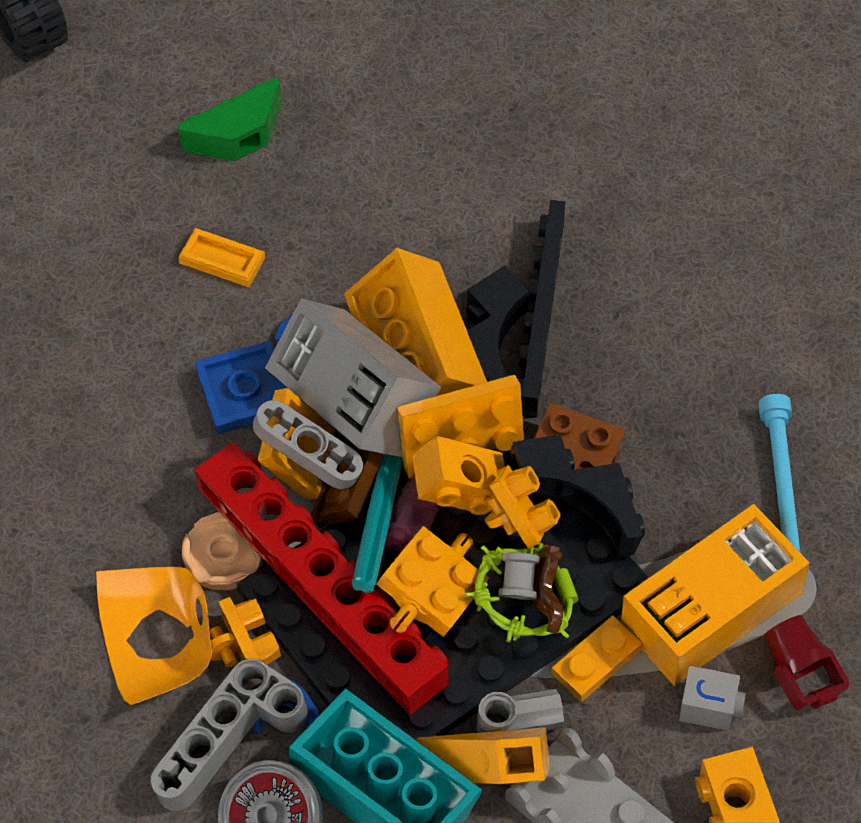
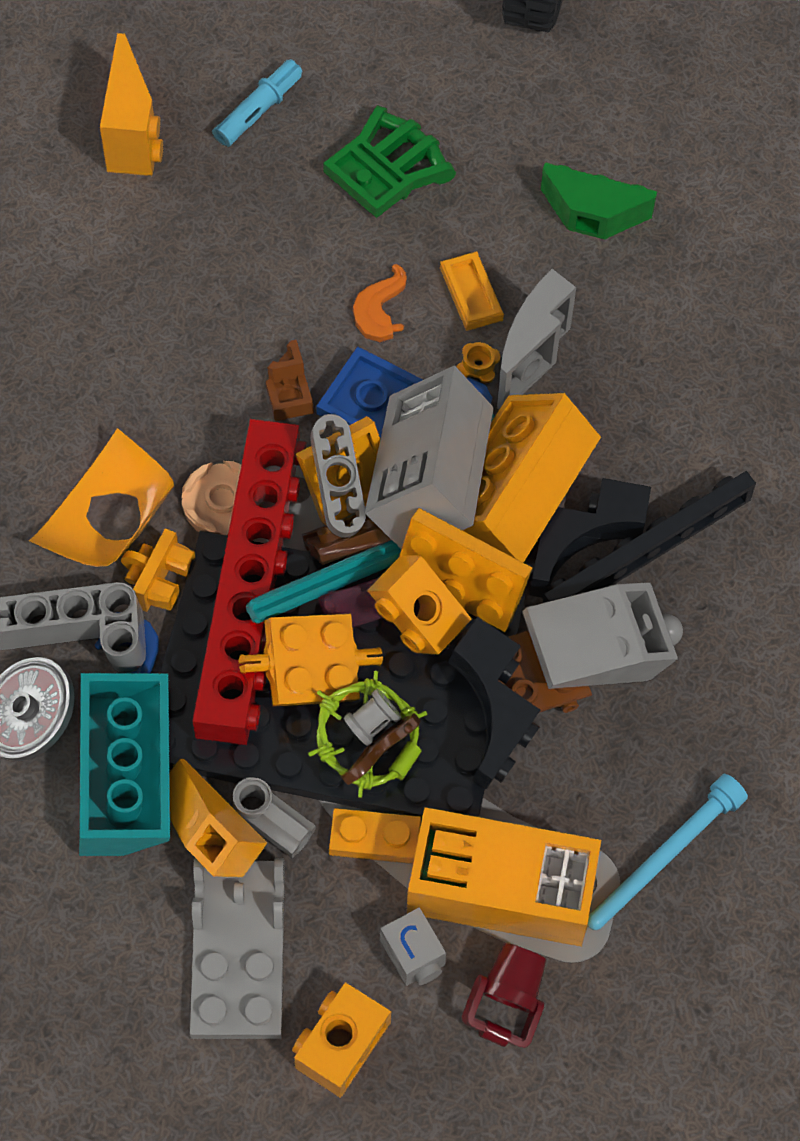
camera: 45 degrees right, 5 degrees up
light orange hips [485,465,560,549] -> none
none -> dark orange slope [266,340,314,421]
none -> green plate [323,105,456,218]
none -> orange piece [353,264,407,342]
none -> light orange plate [457,342,501,383]
none -> light grey slope [497,269,576,409]
none -> light grey slope [522,583,683,689]

